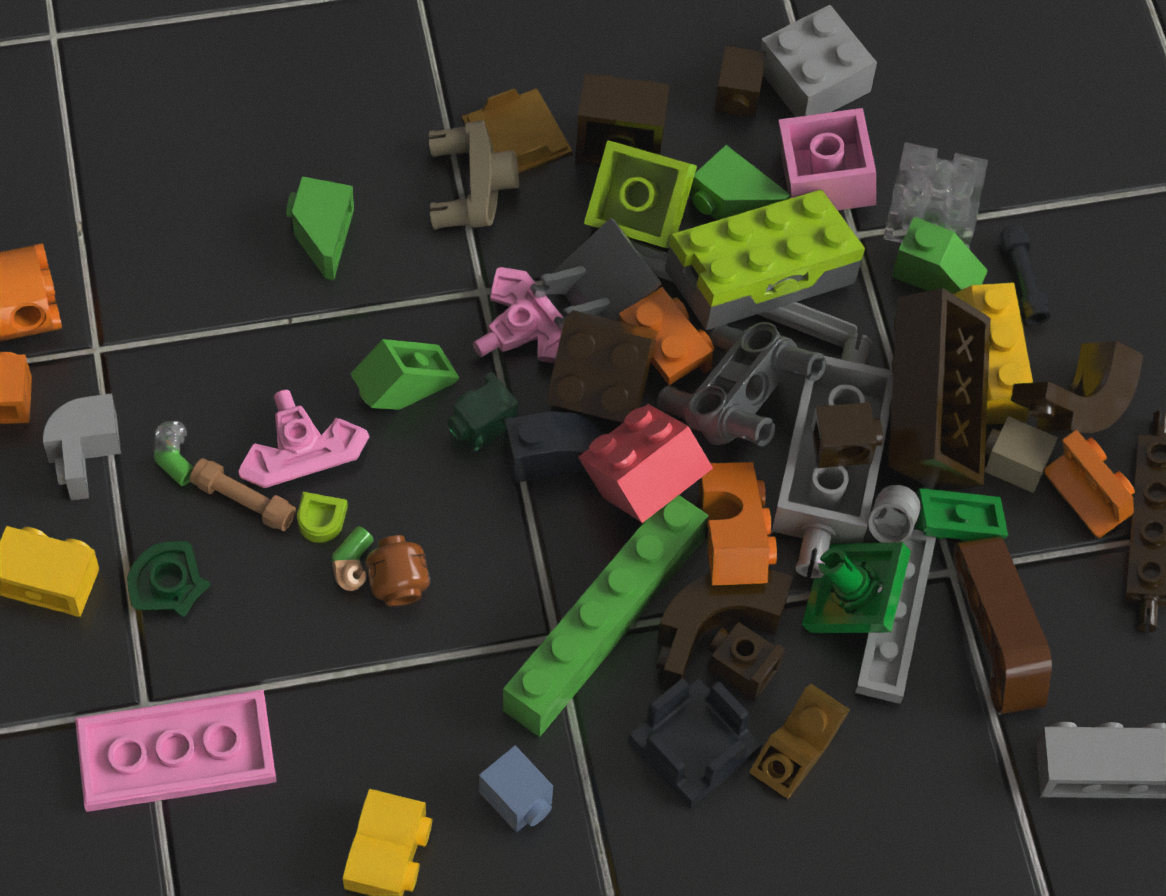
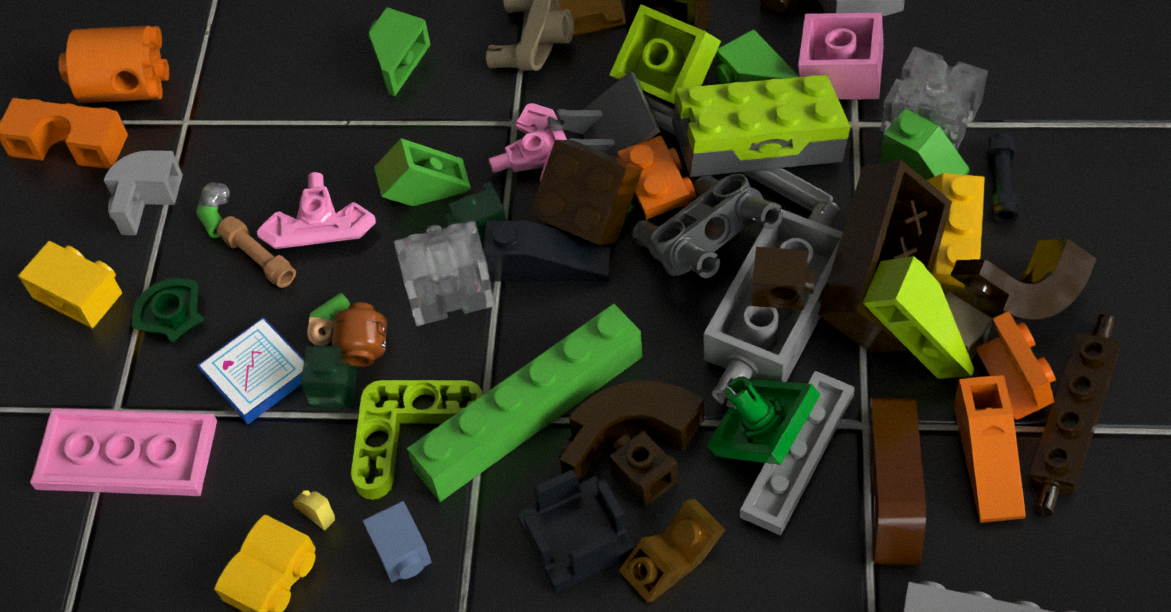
camera: 25 degrees right, 5 degrees down
lime tile [297,492,348,543] -> none
coral piece [578,404,713,523] -> none
orange arch [698,462,777,585] -> none
light grey wheel [868,485,921,543] -> none
green plate [914,488,1008,541] -> none
none -> white tile [197,317,314,425]
none -> light yellow tile [293,490,335,531]
none -> clear green brick [301,346,357,408]
none -> lime beam [351,380,483,500]
none -> clear brick [394,221,495,326]
none -> lime slope [862,256,974,379]
none -> orange slope [953,375,1026,523]

